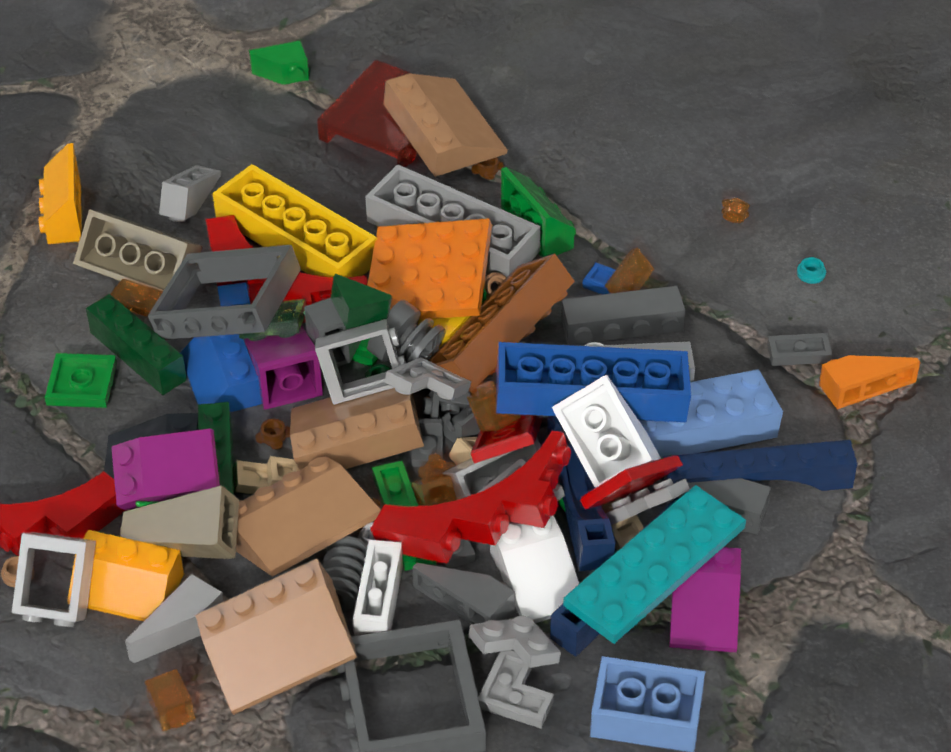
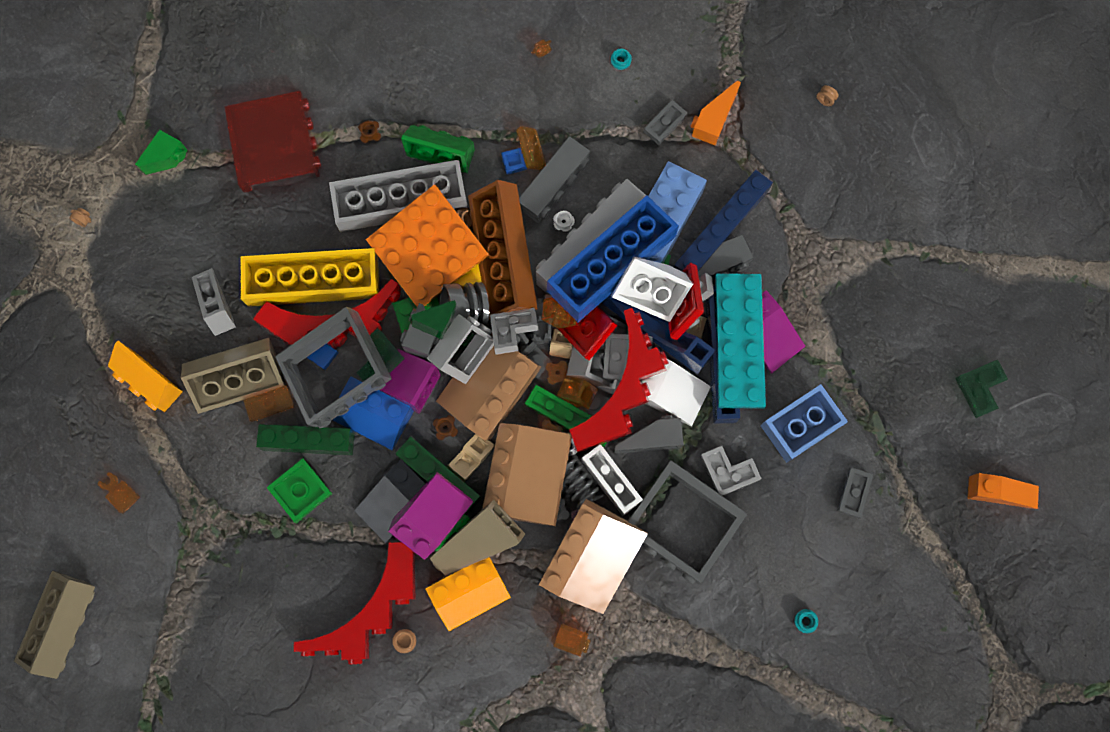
camera: 45 degrees left, 30 degrees up
window [12,532,96,627] -> none
light grey slope [125,574,224,663] -> none
medium nougat slope [384,73,507,177] -> none
light grey plate [469,616,561,668] -> none
none -> medium nougat plate [69,208,91,227]

